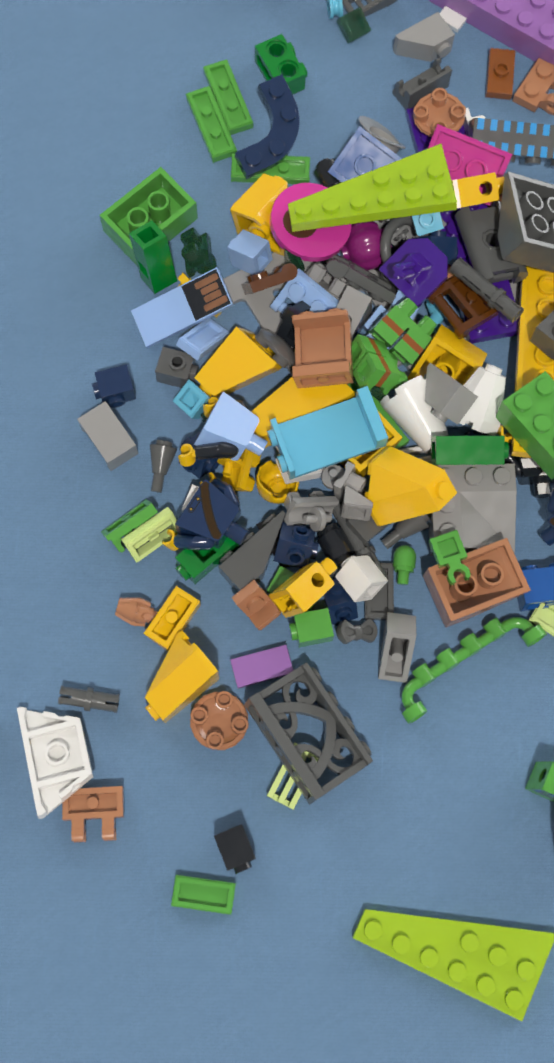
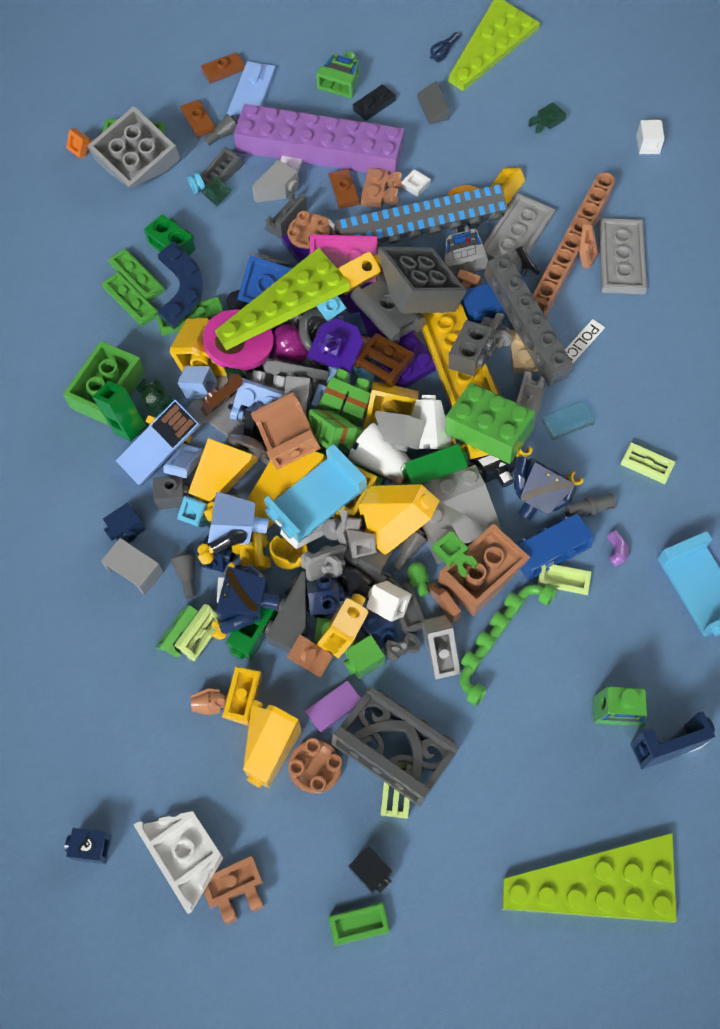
camera: 15 degrees left, 10 degrees down
dark grey pin [58,685,120,713] -> none
dark grey pin [450,258,524,323] -> none
none -> nougat tile [427,582,461,624]

